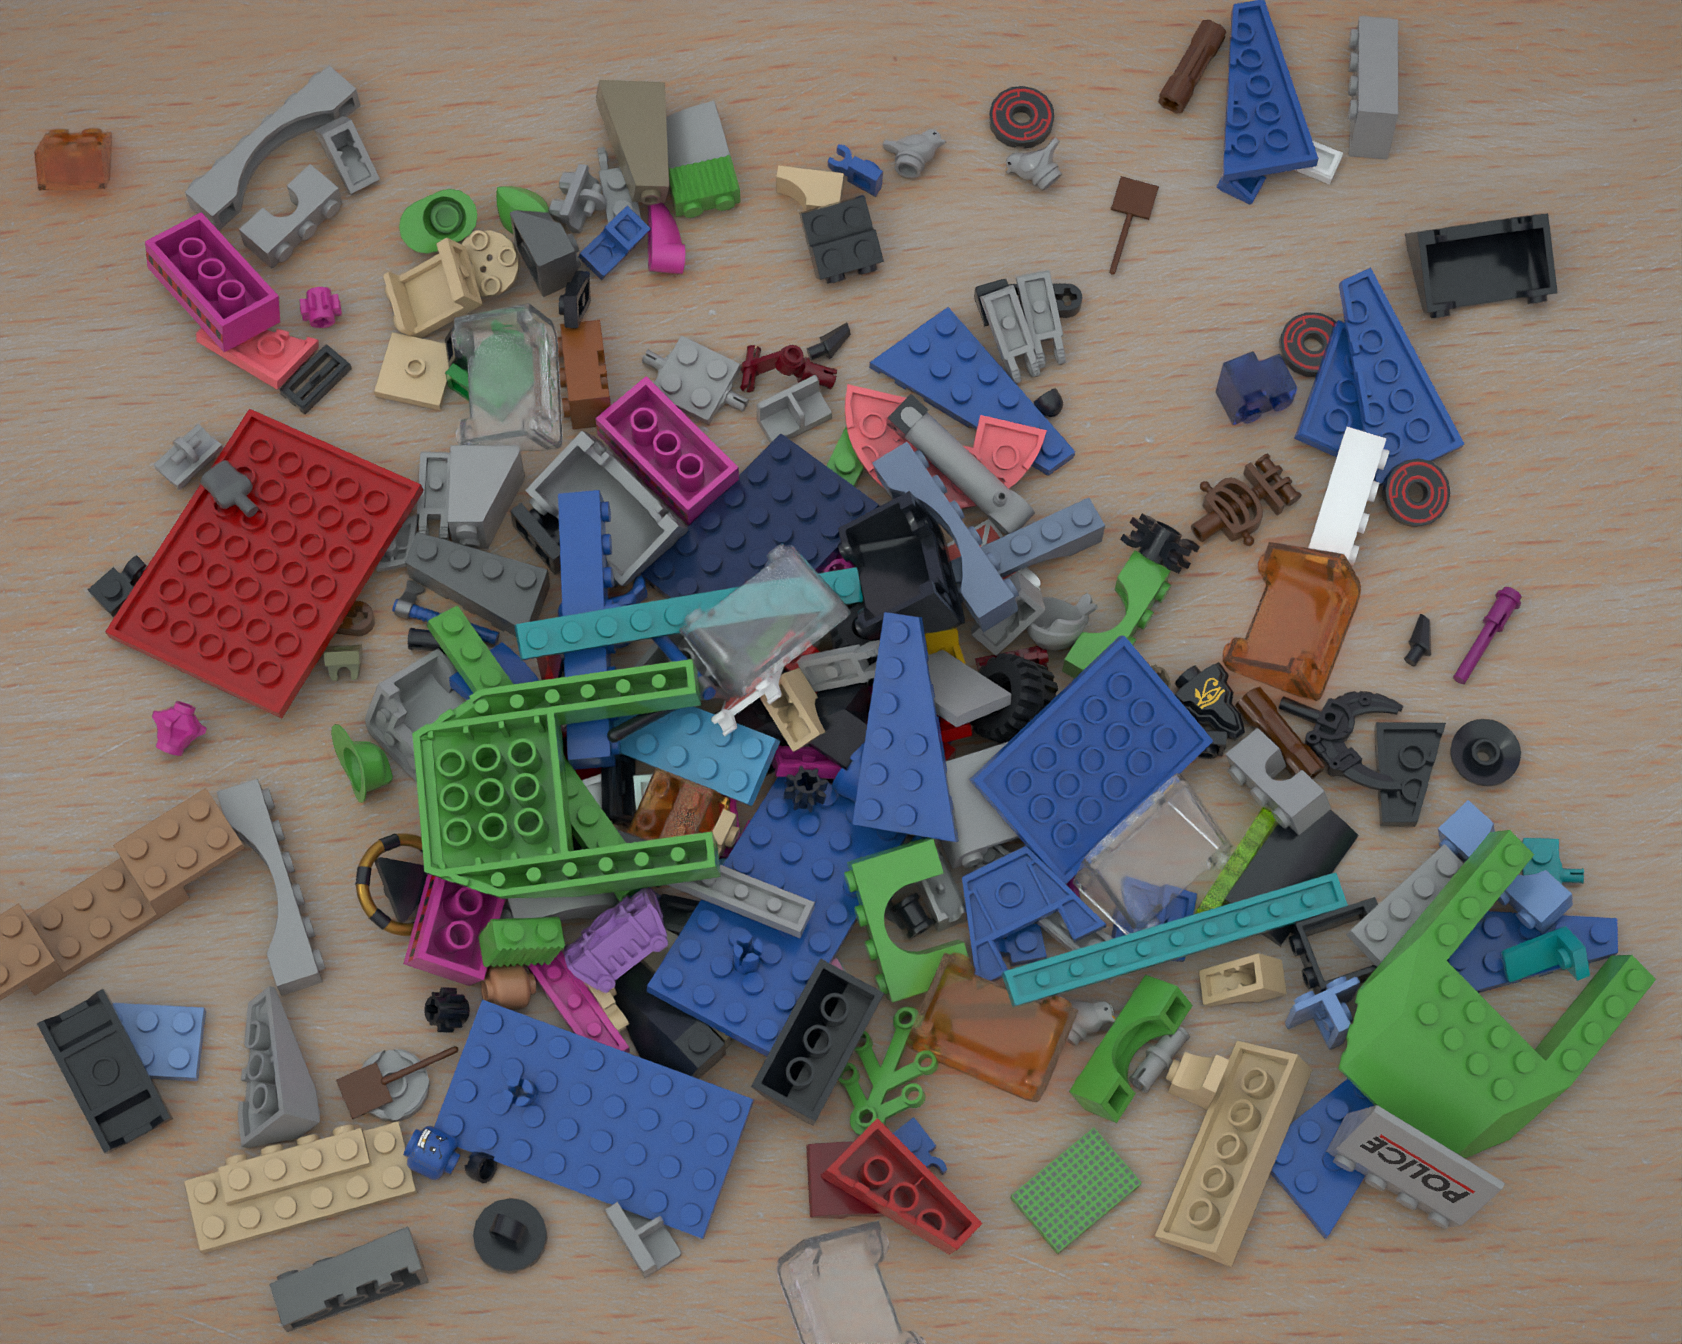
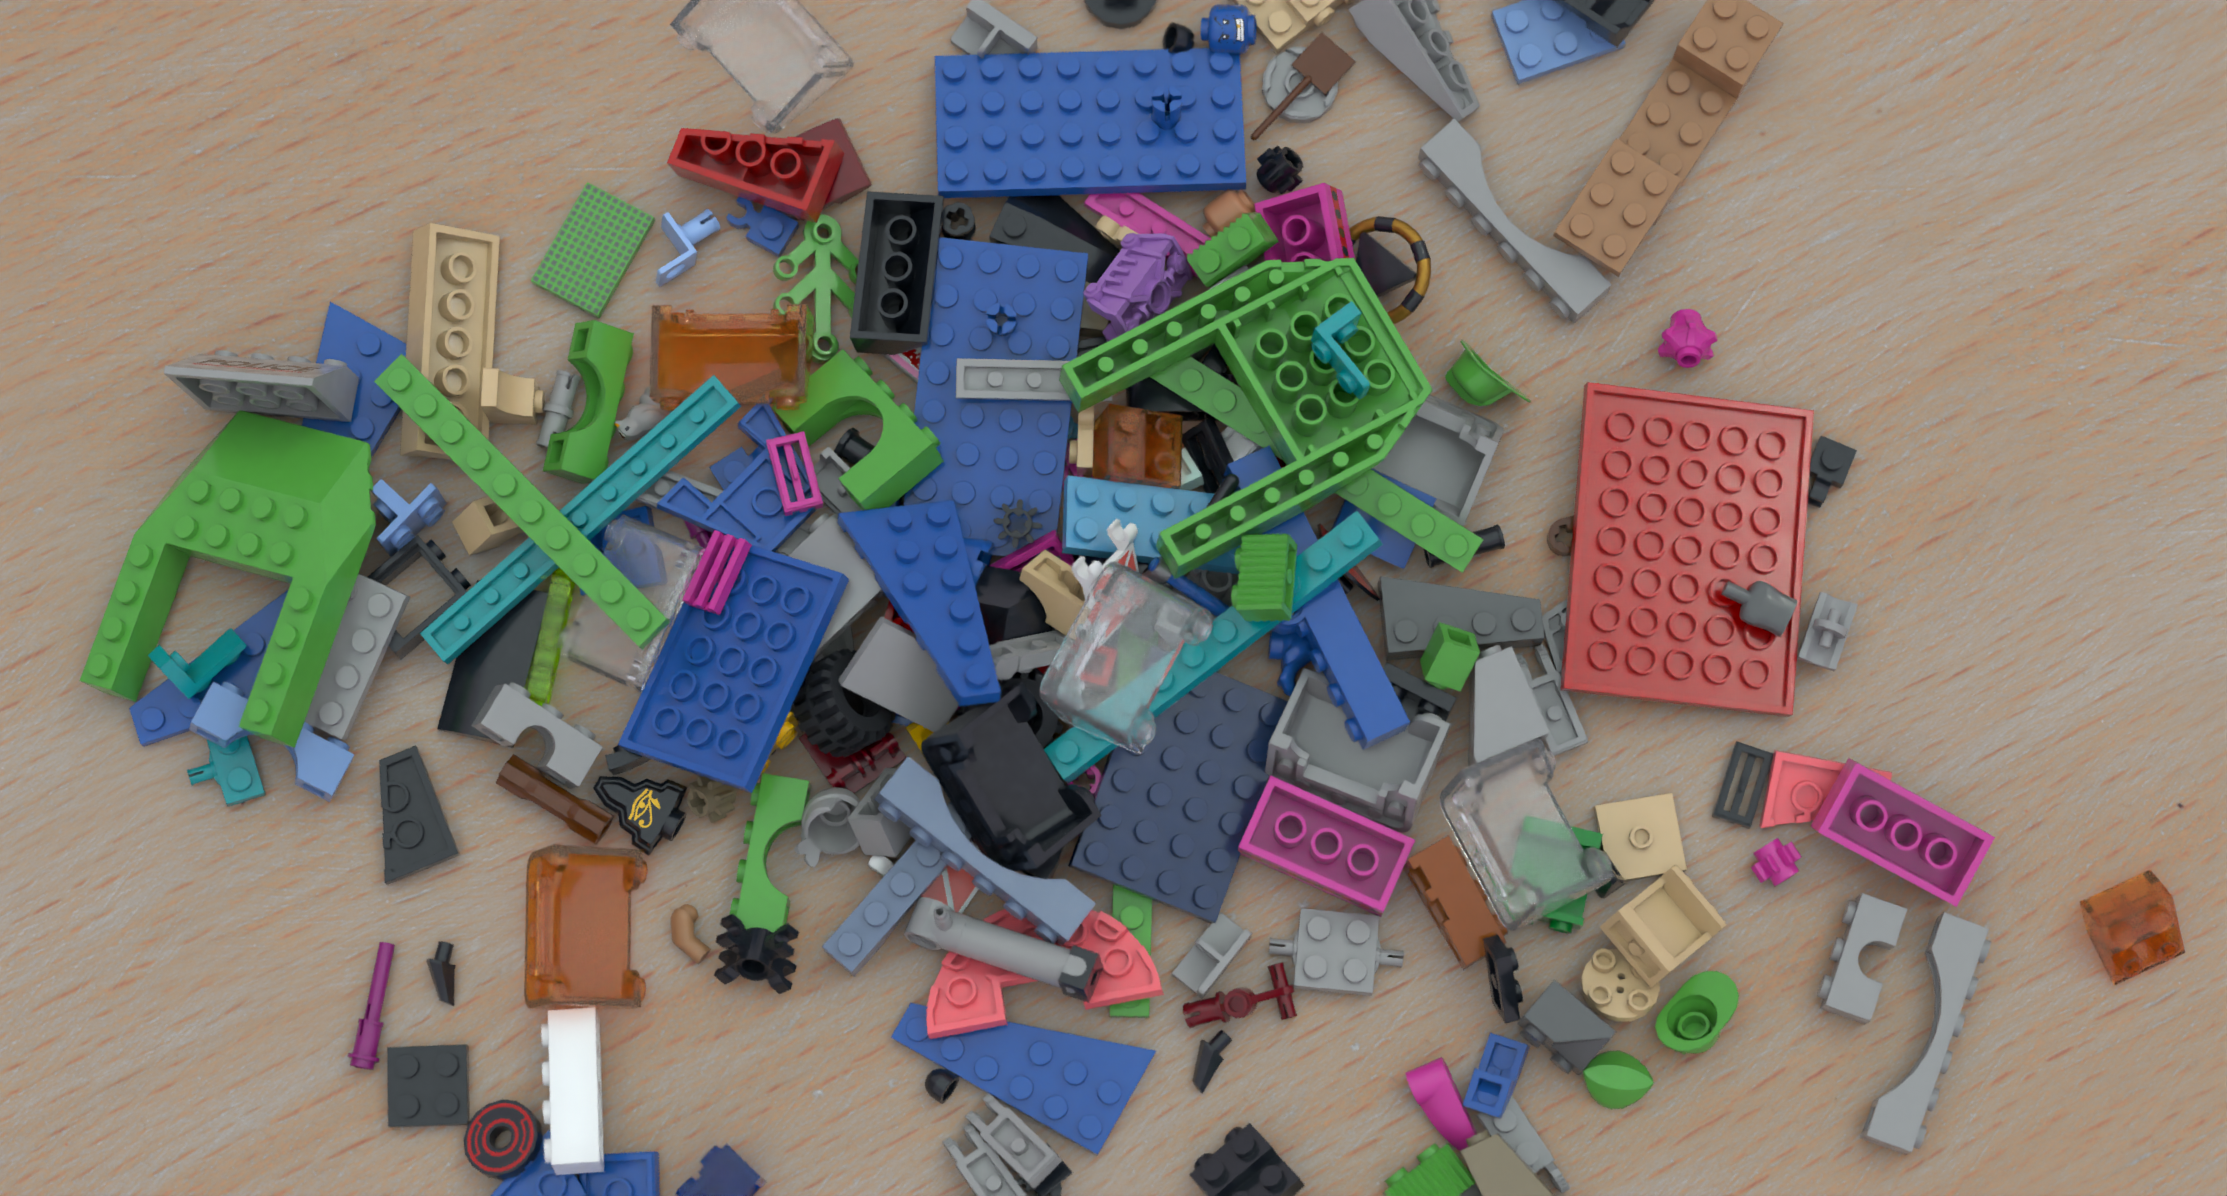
camera: 160 degrees right, 10 degrees up
light grey arch [314,116,380,194] -> none
olive tile [324,644,363,681] -> none
piece [392,580,500,645] -> none
light grey hips [549,164,607,233] -> none
reddish brown torso [1191,453,1302,546] -> none
black bar [1278,691,1404,791] -> none
black dish [1450,719,1521,786] -> none
none -> bright green plate [374,354,670,650]
none -> black plate [387,1044,470,1128]
none -> light blue bracket [656,209,720,287]
none -> medium nougat arm [670,904,711,964]
none -> dark pink tile [682,530,752,615]
none -> dark pink tile [766,431,823,516]
none -> black bush [941,202,976,241]
none -> bright green brick [1231,534,1297,622]
none -> teal bracket [1311,301,1370,399]
none -> bright green brick [1420,622,1480,692]

